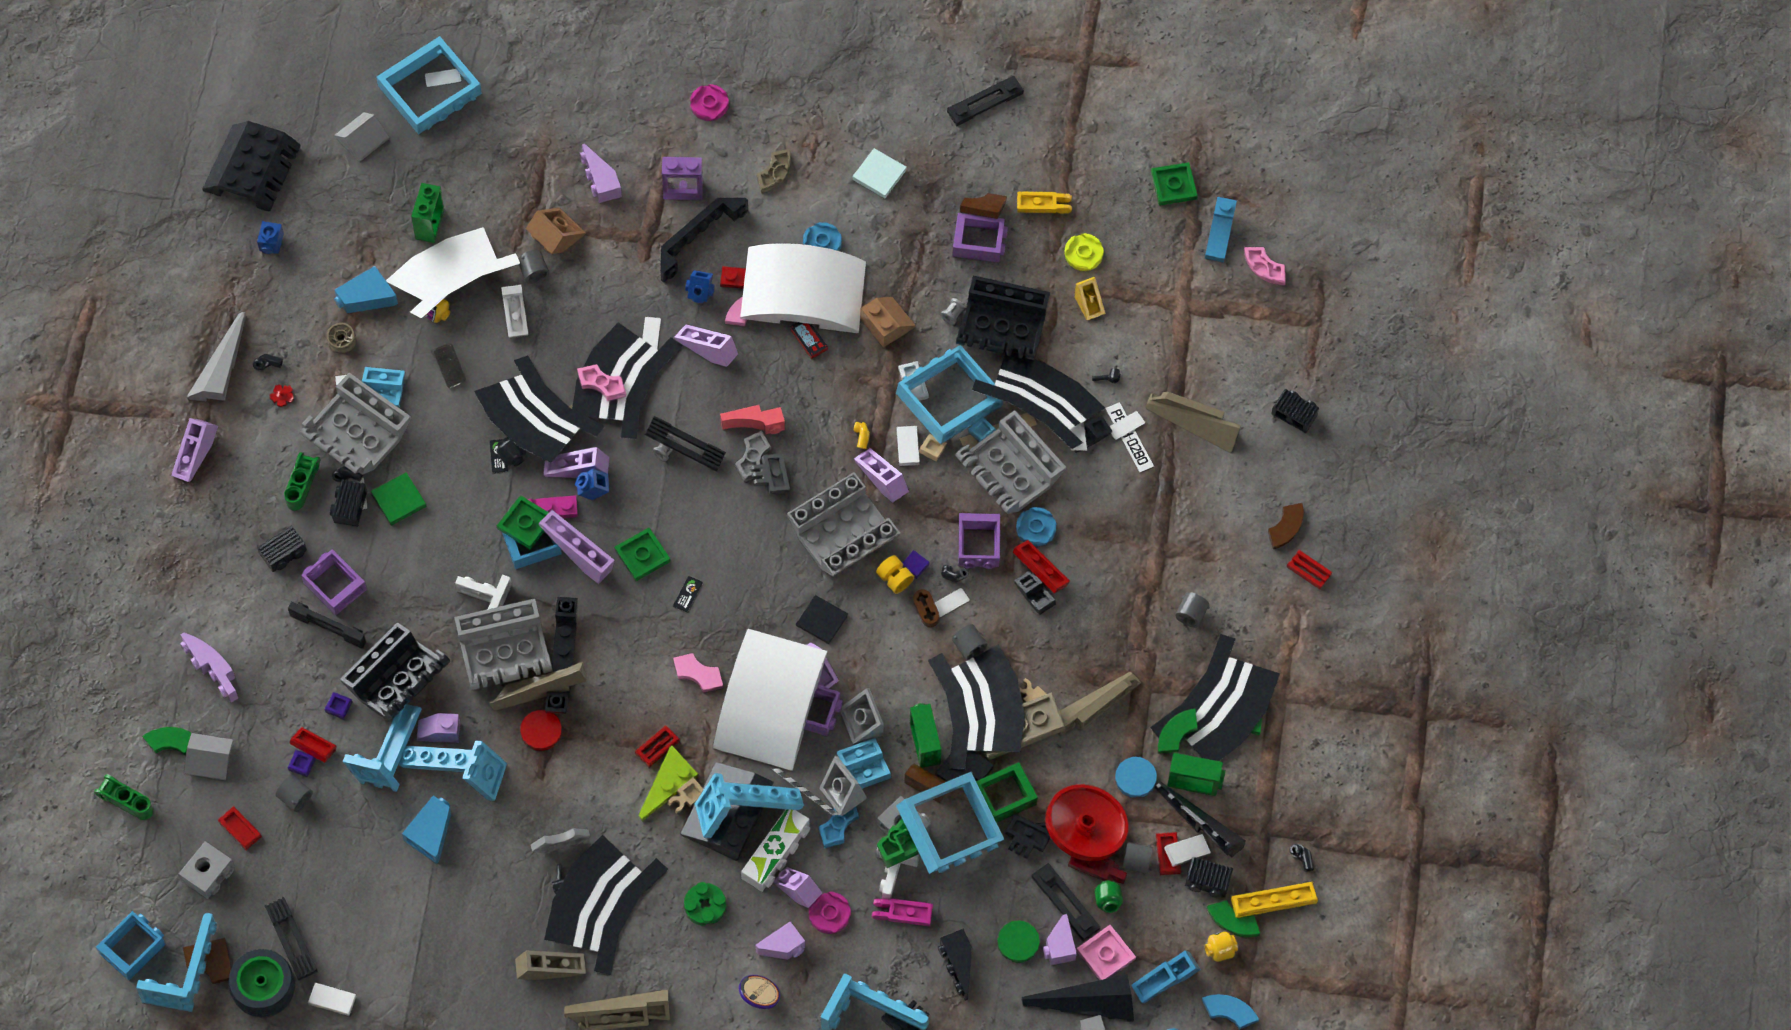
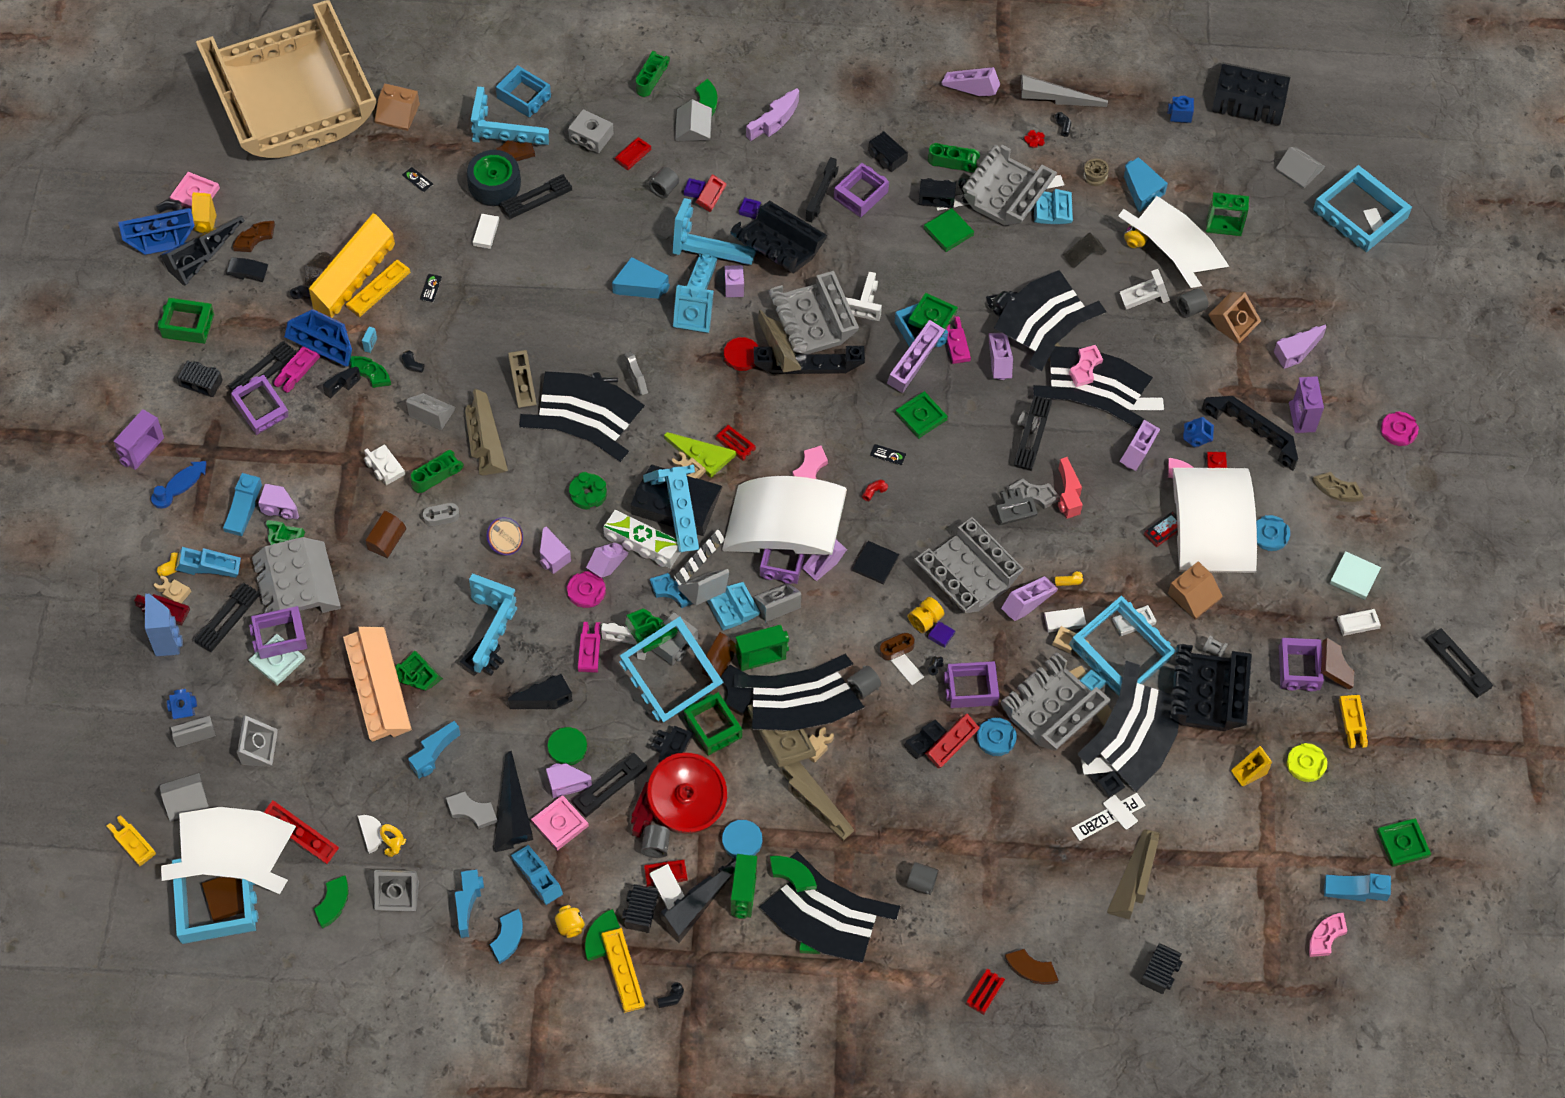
camera: 85 degrees right, 5 degrees down
blue brick [575,469,609,500] -> none
black hand [1092,368,1121,383] -> none
green head [1094,880,1123,913] -> none
none -> red arm [862,479,888,502]
none -> white tile [1337,609,1381,636]

